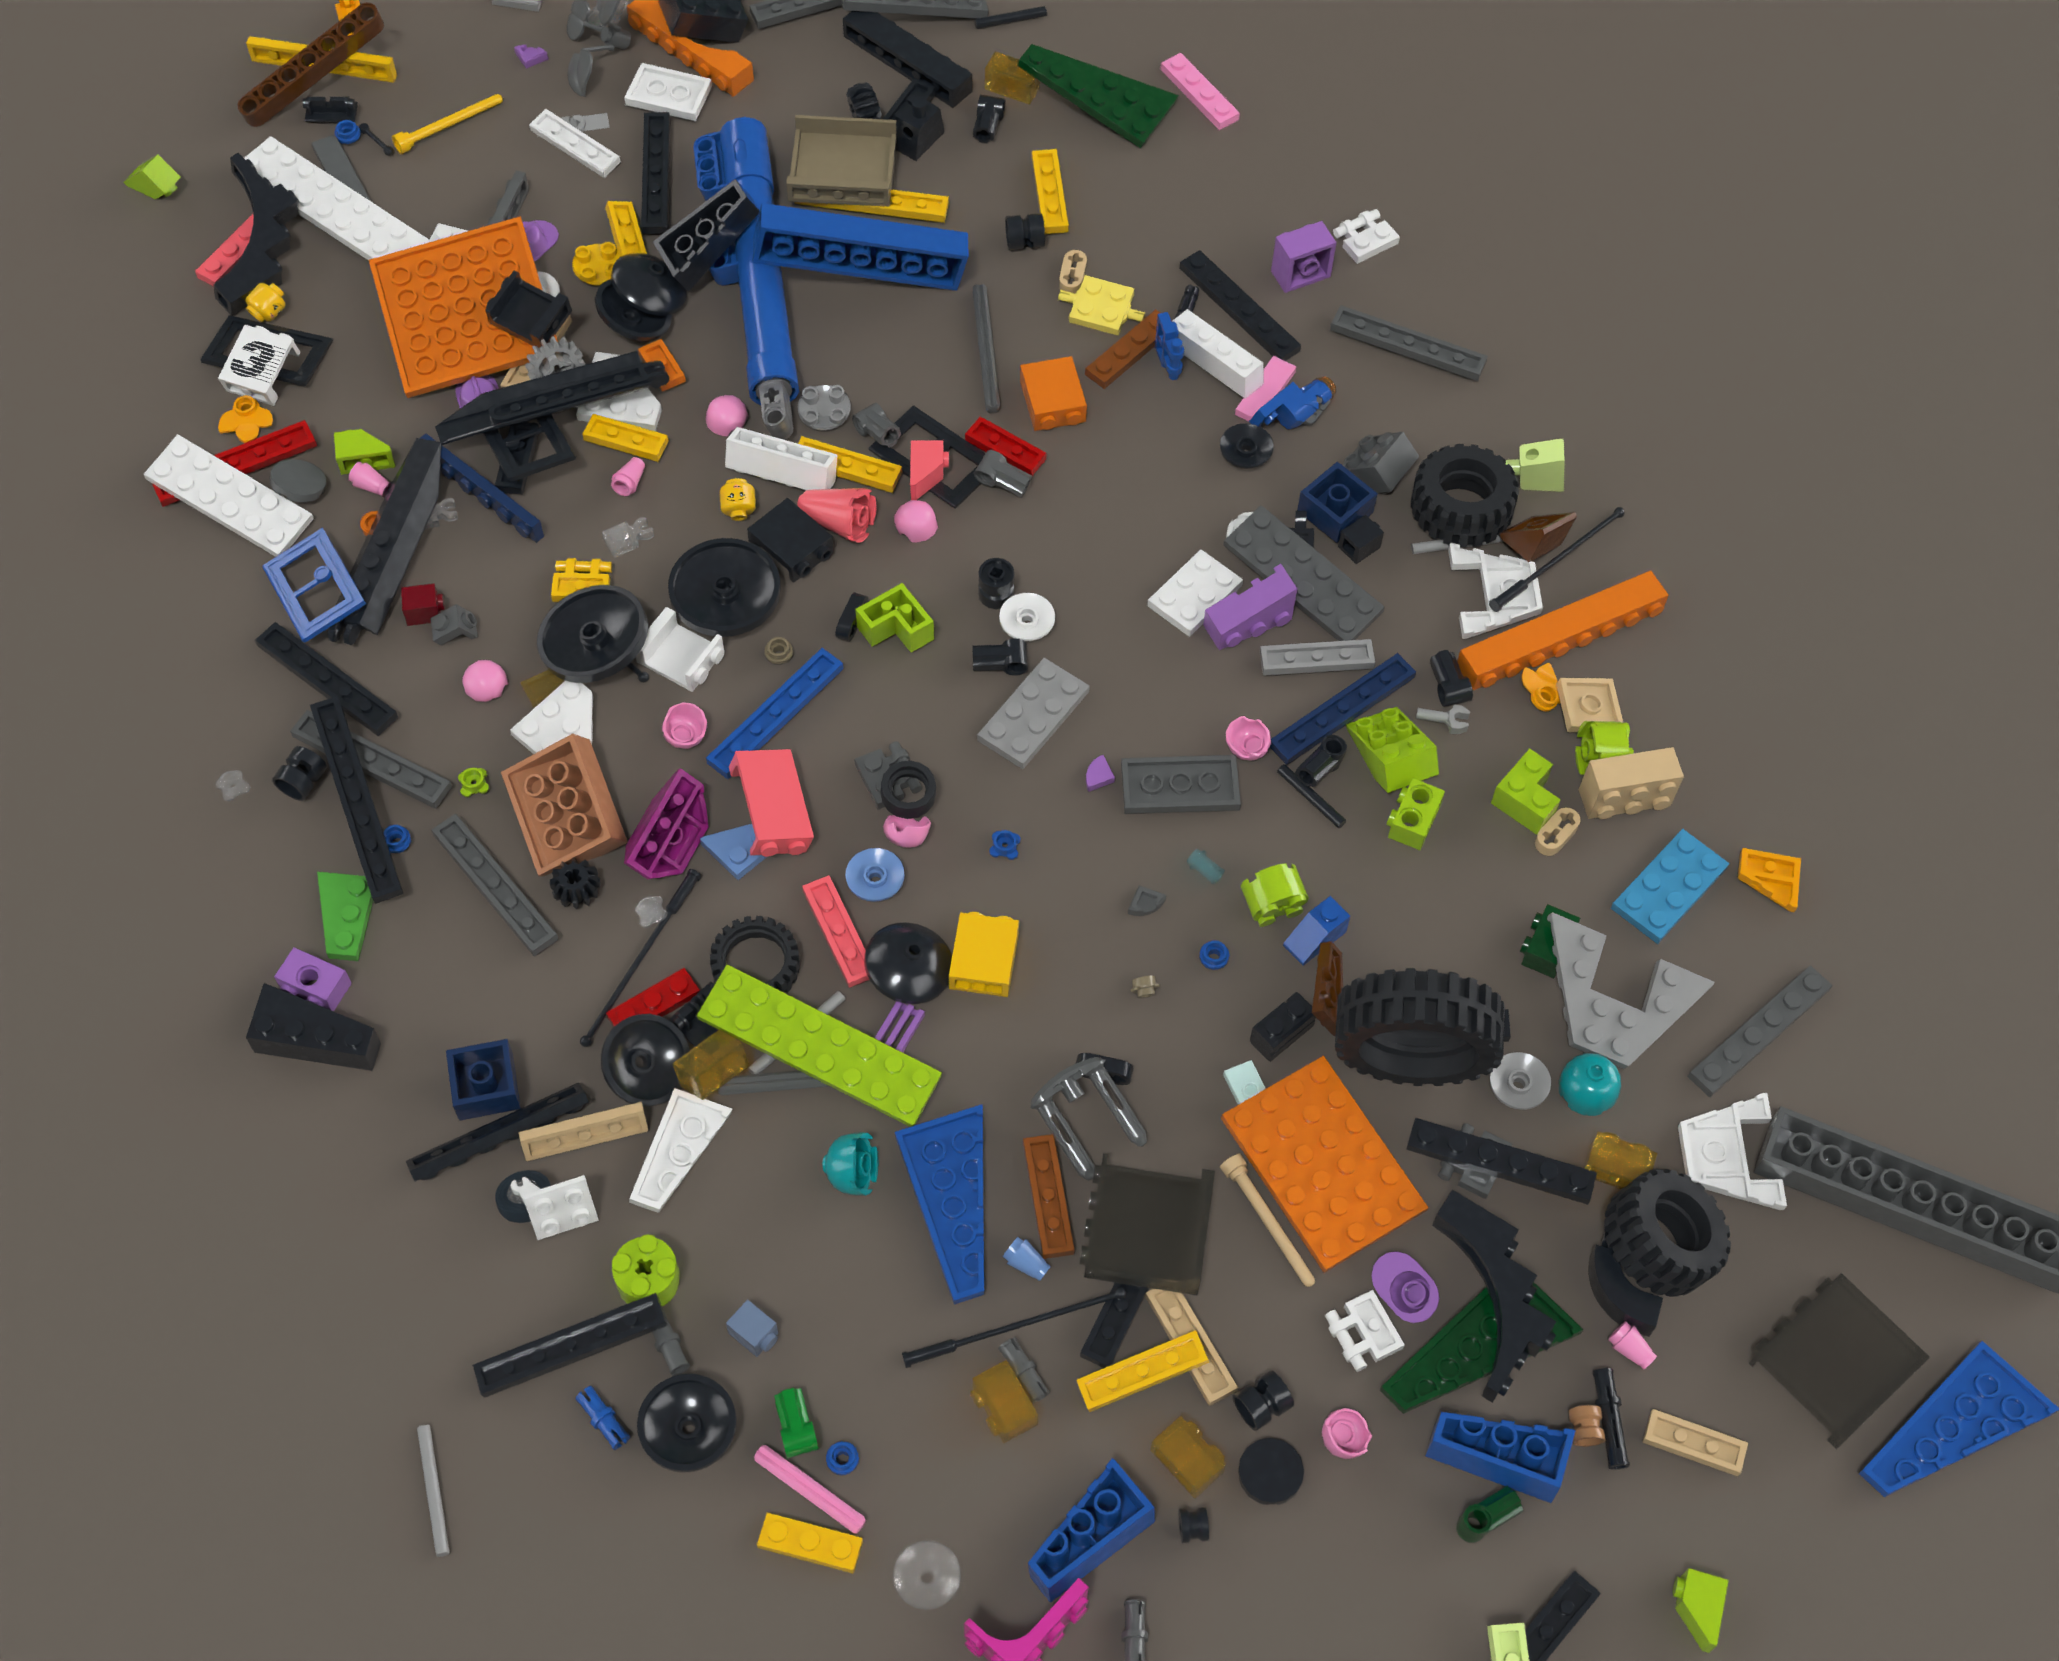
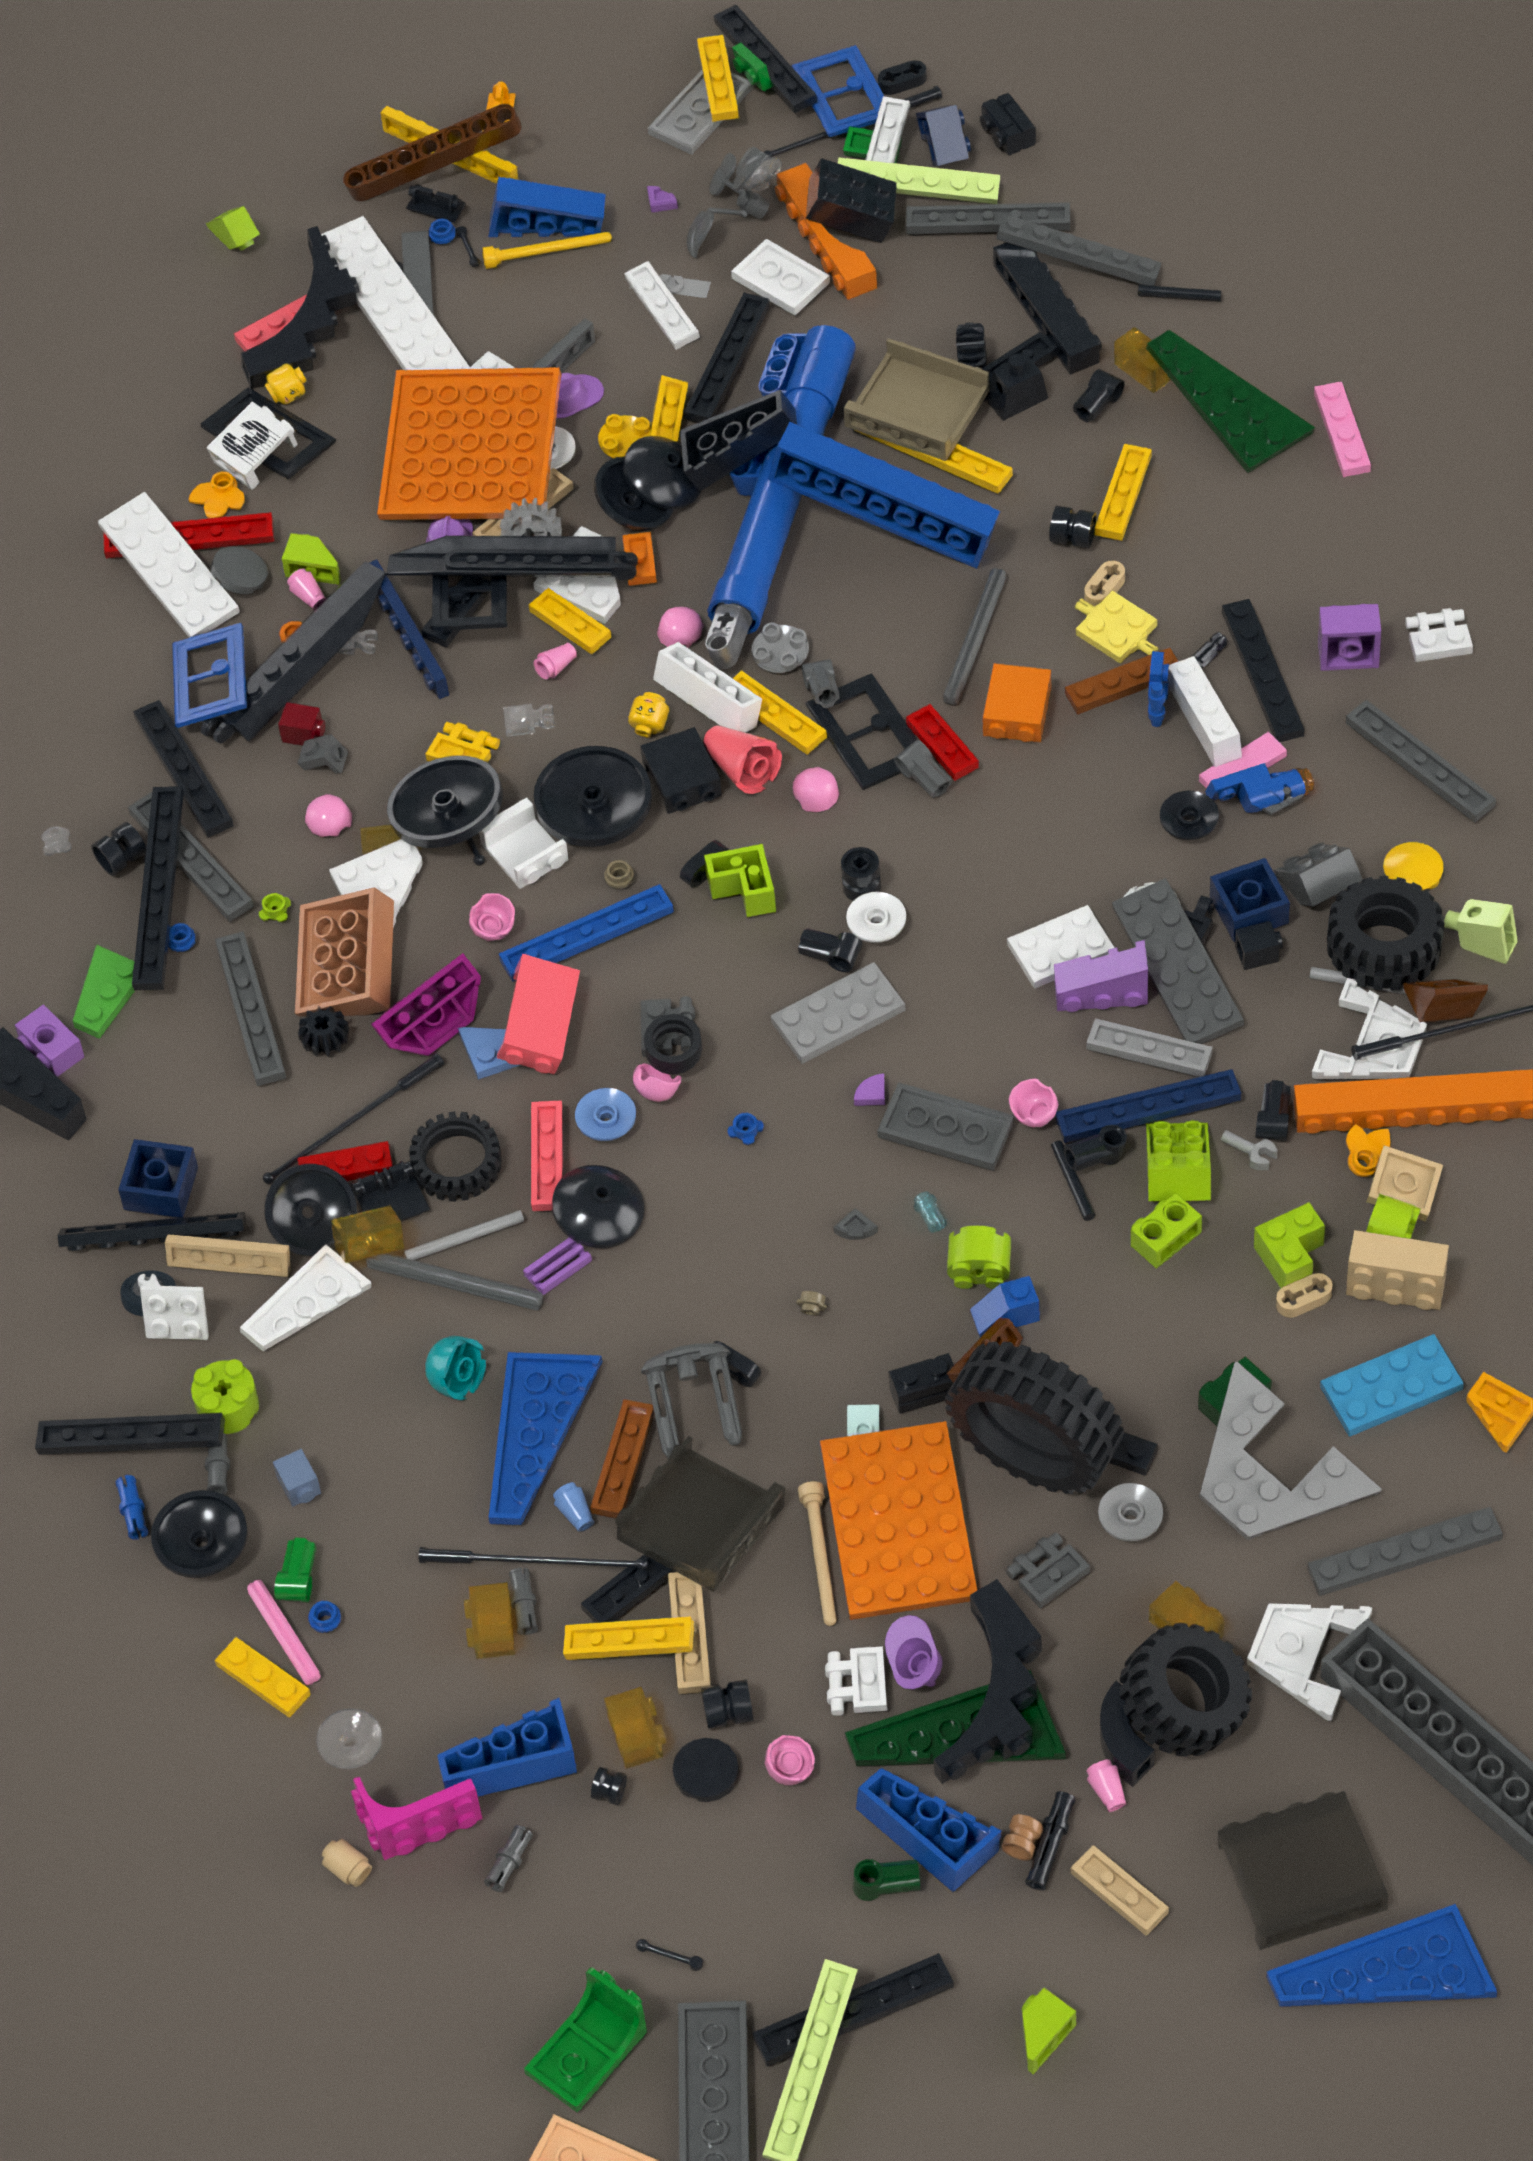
camera: 30 degrees right, 5 degrees down
black panel [485,270,572,348] -> none
clear plate [636,896,667,928] -> none
lime plate [697,964,942,1127] -> none
coral slope [910,440,949,500] -> none
yellow brick [949,912,1019,997] -> none
blue plate [1199,940,1229,970] -> none
black plate [1406,1118,1597,1205] -> none
teal cylinder [1558,1053,1621,1116] -> none
none -> blue wedge [488,177,606,237]
none -> yellow dish [1383,842,1443,890]

